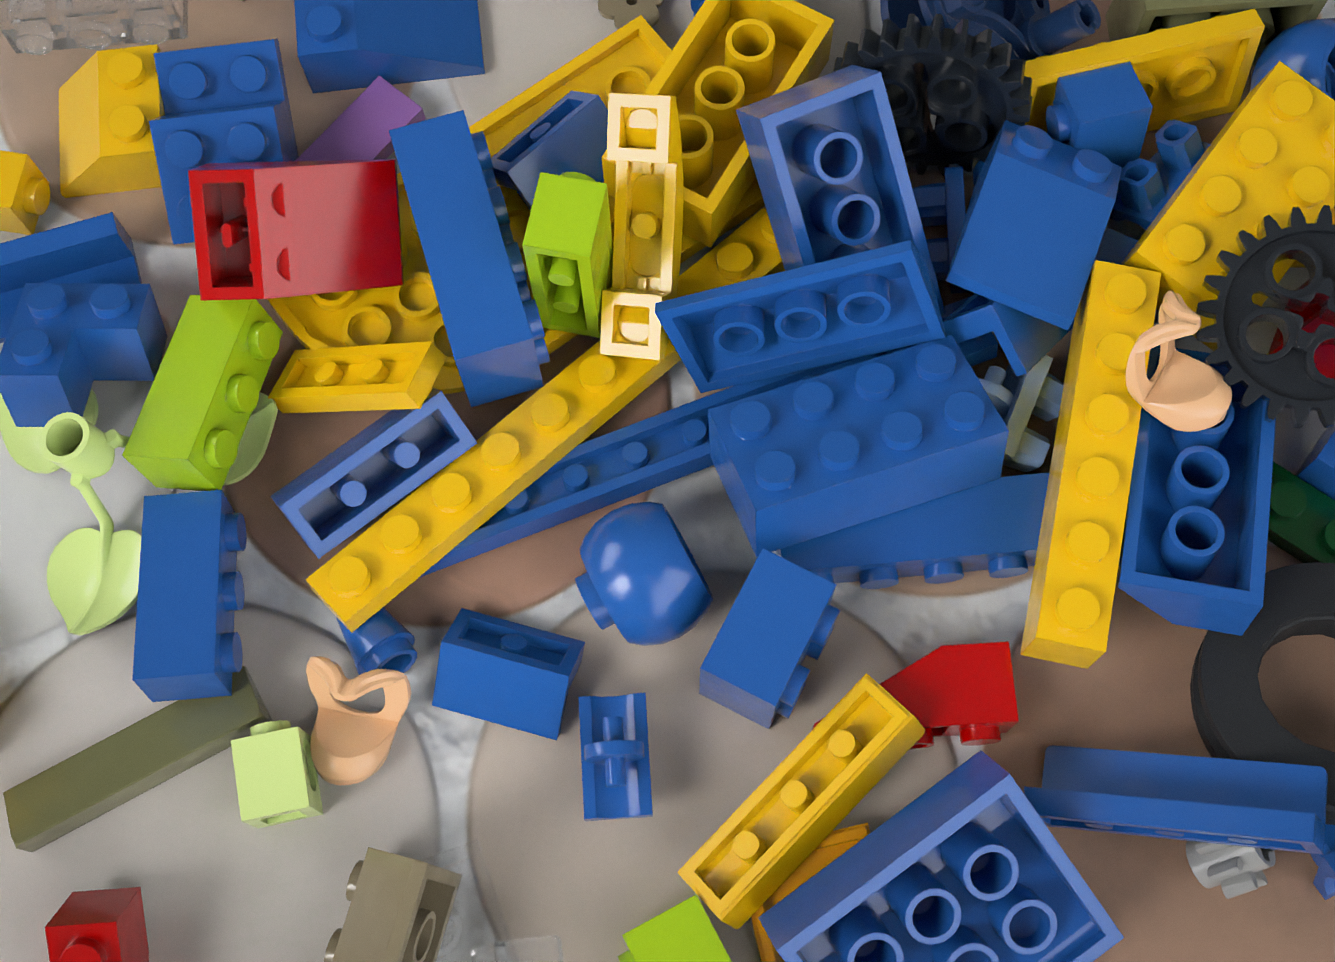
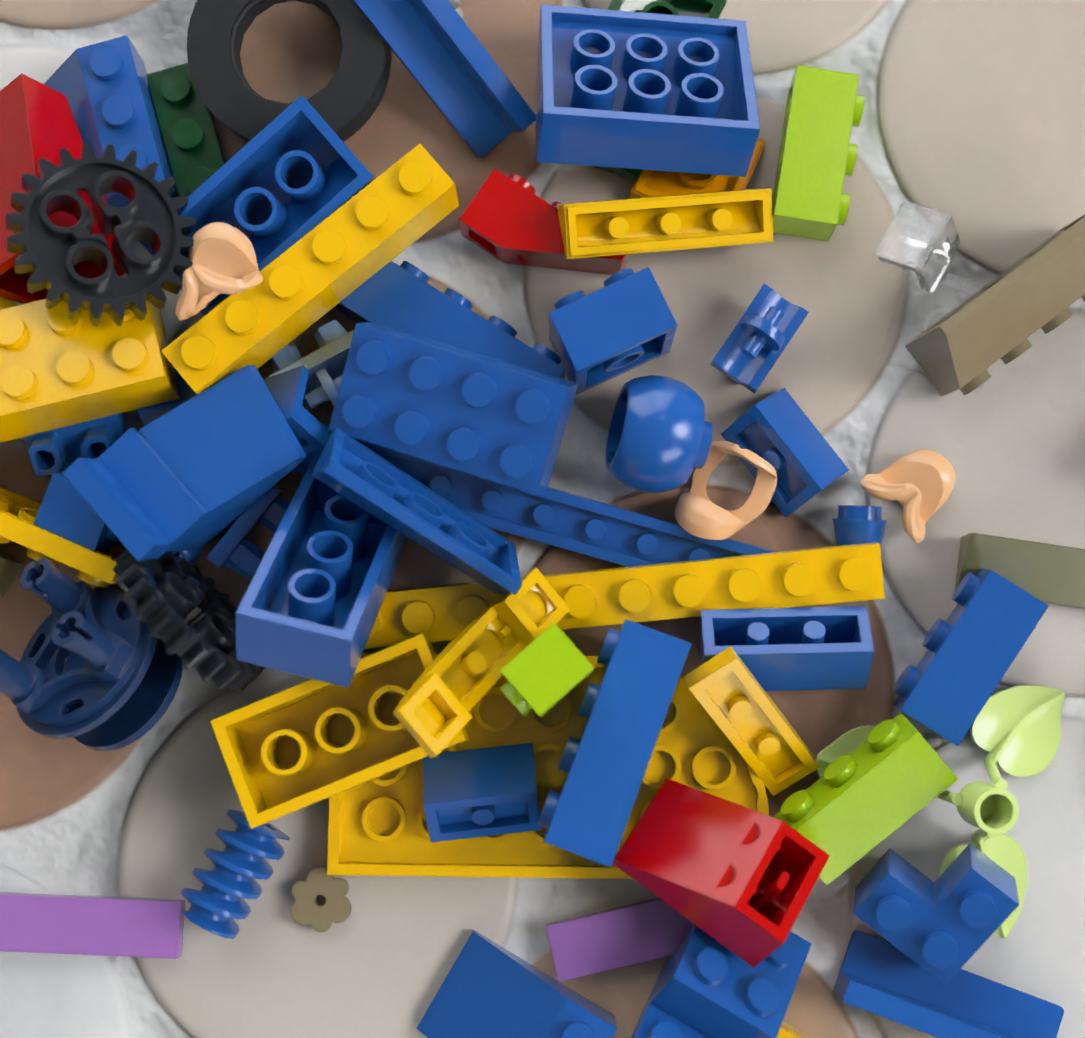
camera: 140 degrees left, 10 degrees up
yellowish green brick [231,720,324,829] -> none
none -> blue panel [62,428,208,561]
none -> light nougat piece [674,441,777,540]

